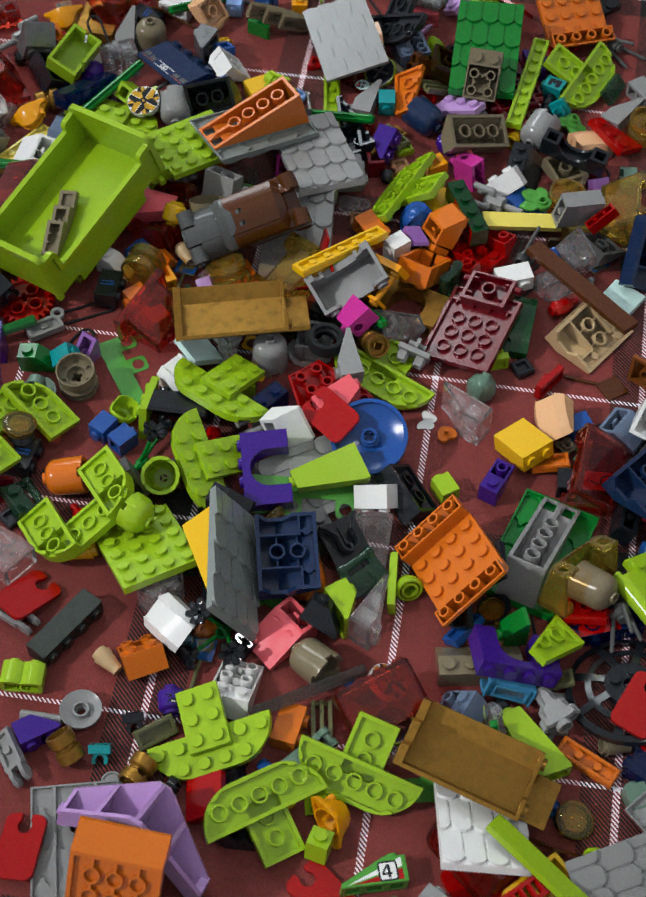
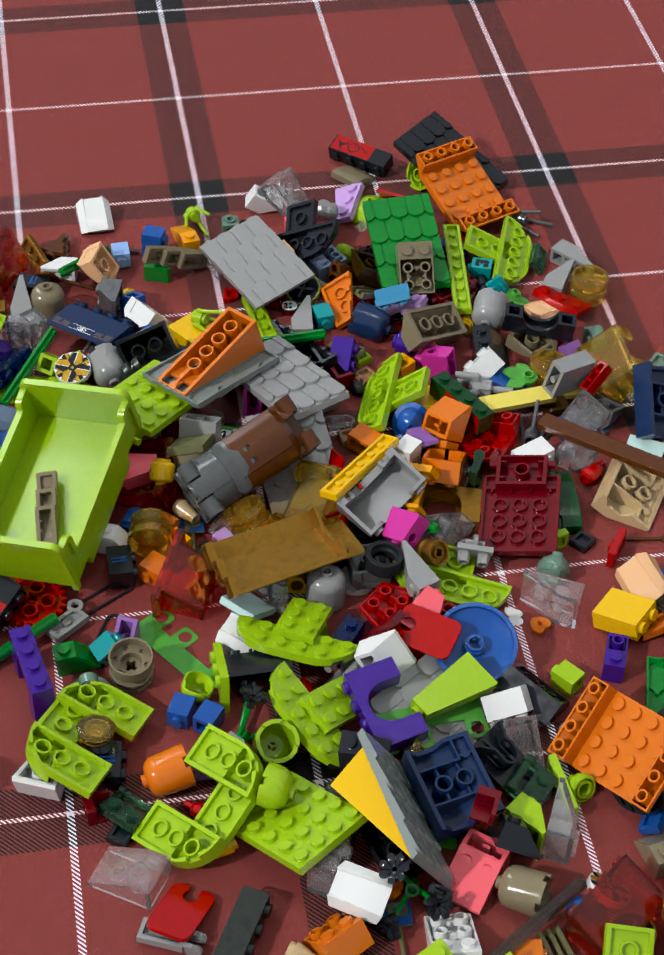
camera: 20 degrees left, 10 degrees down
none -> pearl dark grey wheel [121,355,145,378]
none -> olive tile [166,433,215,457]
none -> dark red tile [356,609,405,645]
none -> dark azure bracket [374,283,412,310]
none -> dark red panel [469,785,502,826]

